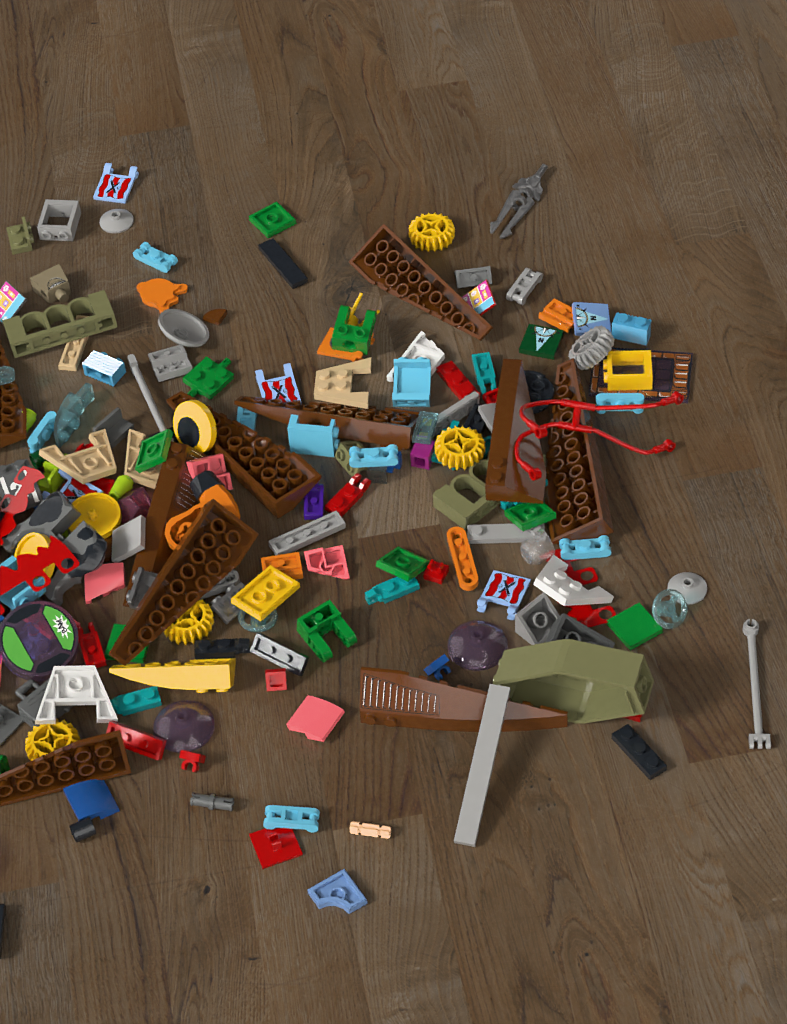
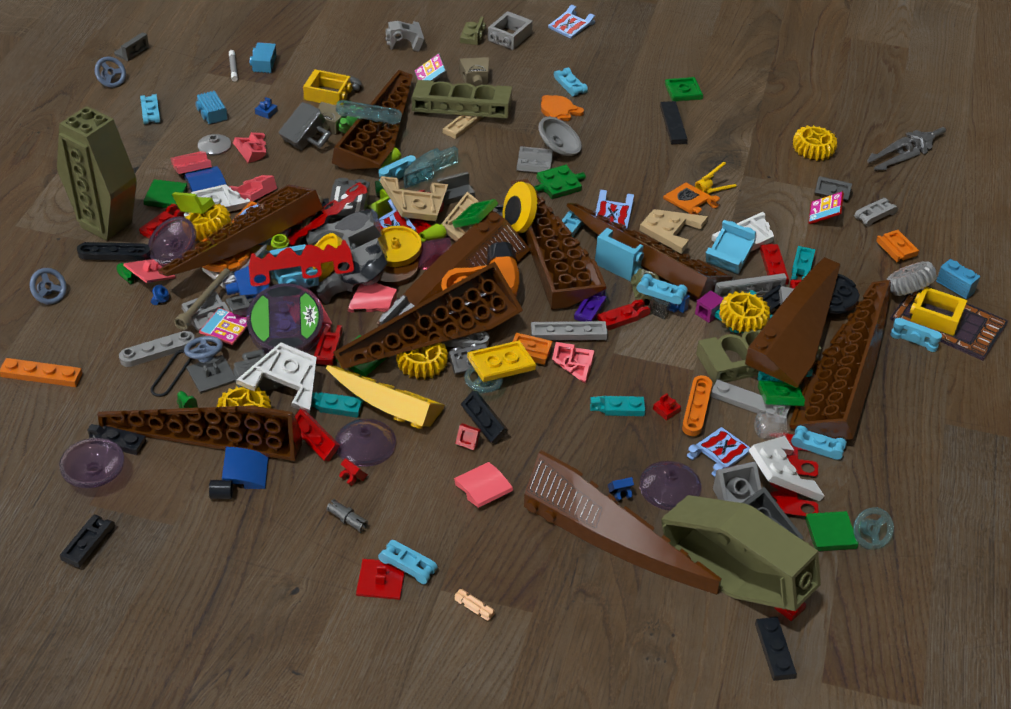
camera: 20 degrees right, 5 degrees down
brick [82,350,126,387] -> none
light grey dish [100,209,134,233] -> none
light grey tile [111,515,146,563] -> none
light grey hinge [128,354,174,442] -> none
coral slope [186,454,233,490] -> none
black hinge [194,638,250,659] -> none
reddish brown tile [203,309,227,326] -> none
green brick [296,599,358,663] -> none
medium blue tile [308,869,367,914] -> none
green brick [332,305,377,355] -> none
reddish brown wedge [349,224,493,341] -> none
green tile [376,546,430,582] -> none
clear light blue tile [412,411,439,445] -> none
light grey tile [454,684,511,847] -> none
red bar [515,391,684,481] -> none
dark green tile [519,324,564,360] -> none
medium blue tile [572,302,611,336] -> none
light grey dish [667,572,707,605] -> none
light grey hinge [743,619,771,749] -> none

